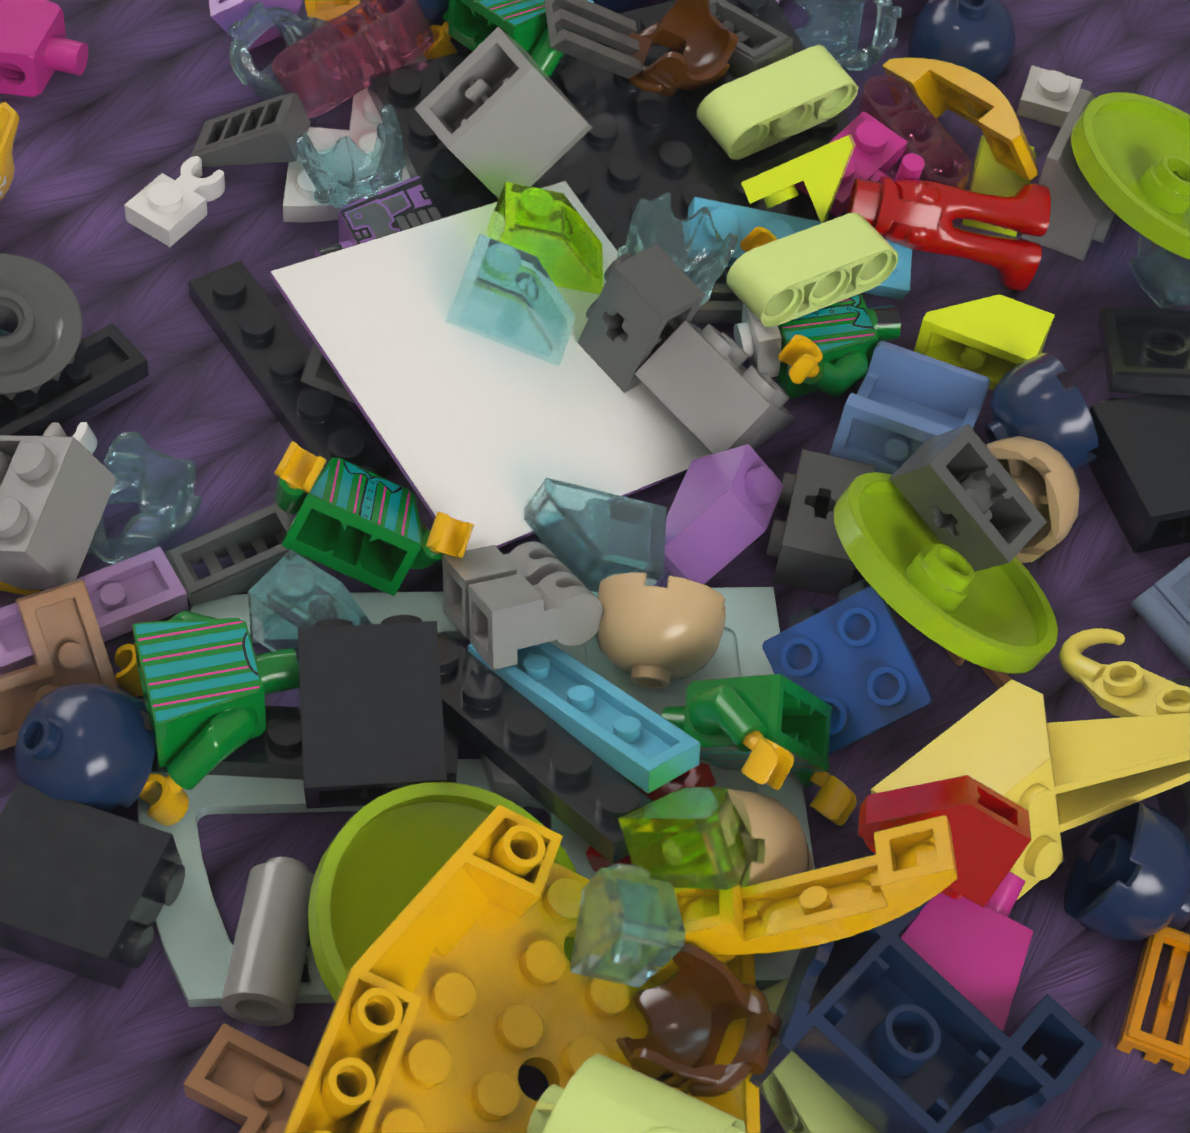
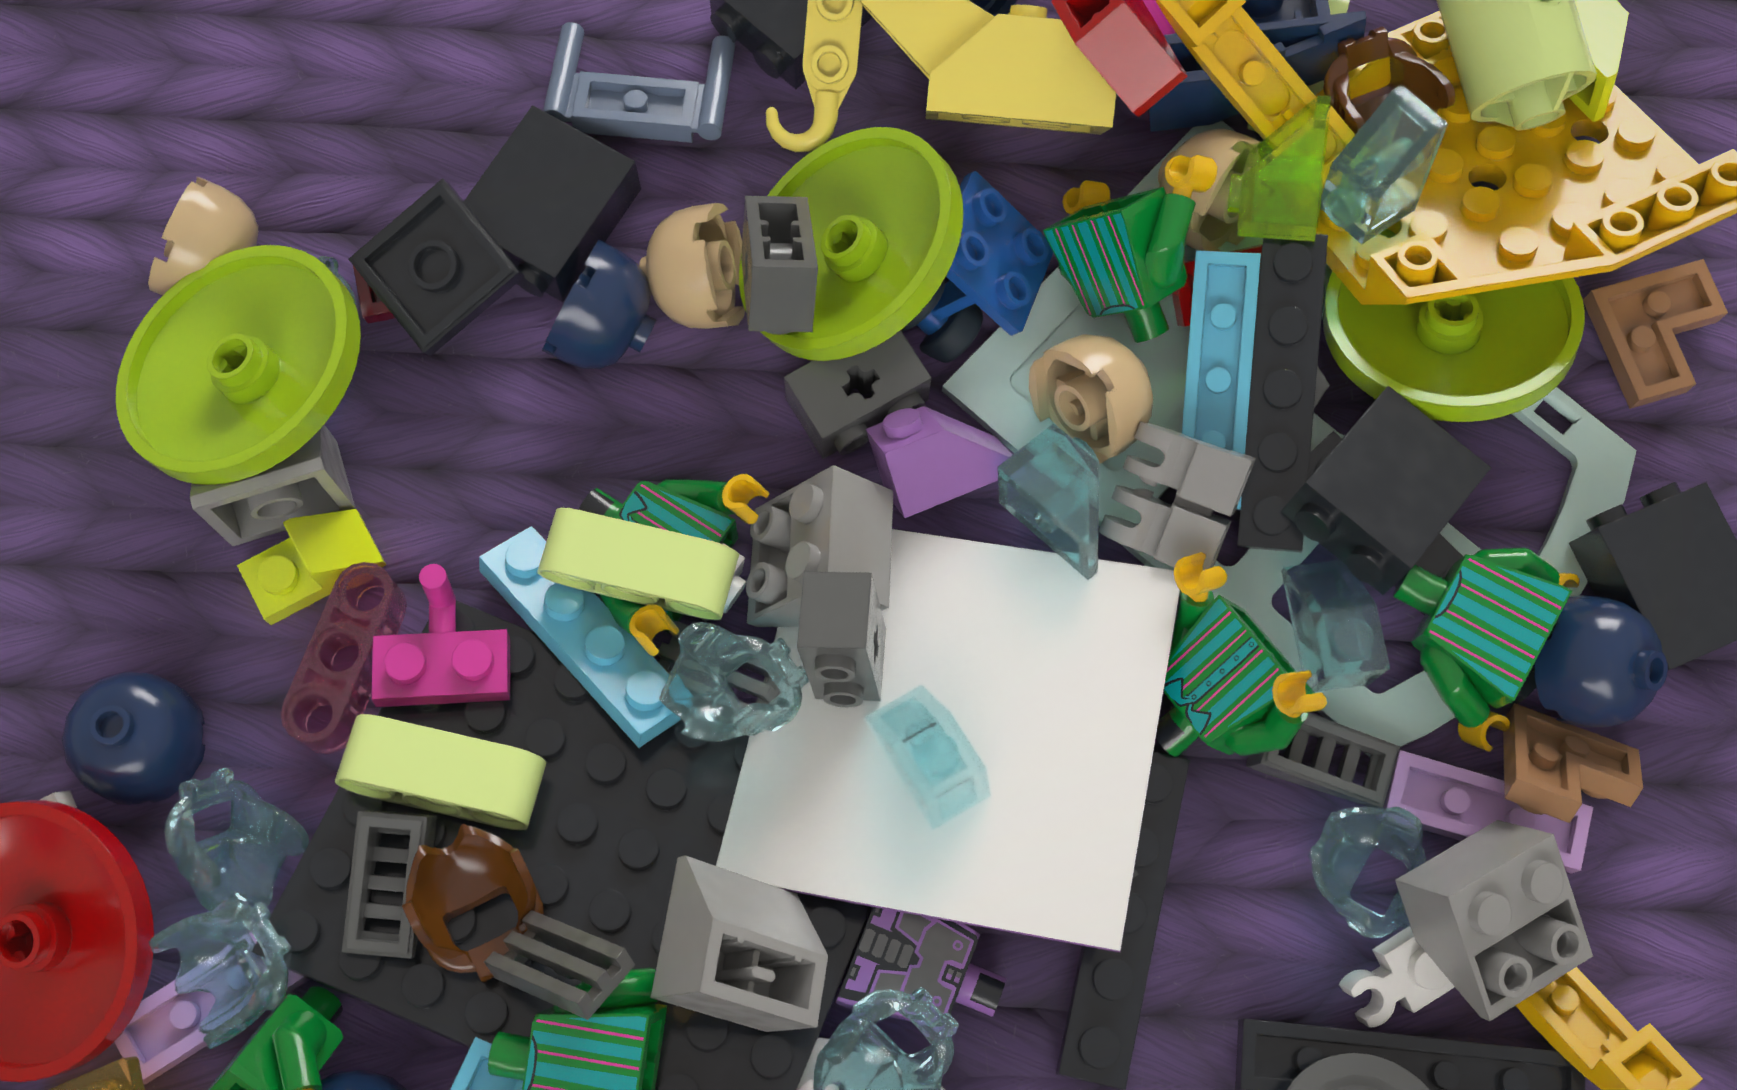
camera: 130 degrees left, 20 degrees up
light grey brick [221,857,314,1026] -> none
clear neon green slope [486,181,603,294] -> none
neon yellow slope [741,135,856,223] -> none
medium blue panel [829,341,990,475] -> none
red piece [846,176,1051,292] -> none
yellow slope [882,58,1038,181] -> none
neon yellow slope [914,294,1055,390] -> none
white plate [1016,66,1082,127] -> none

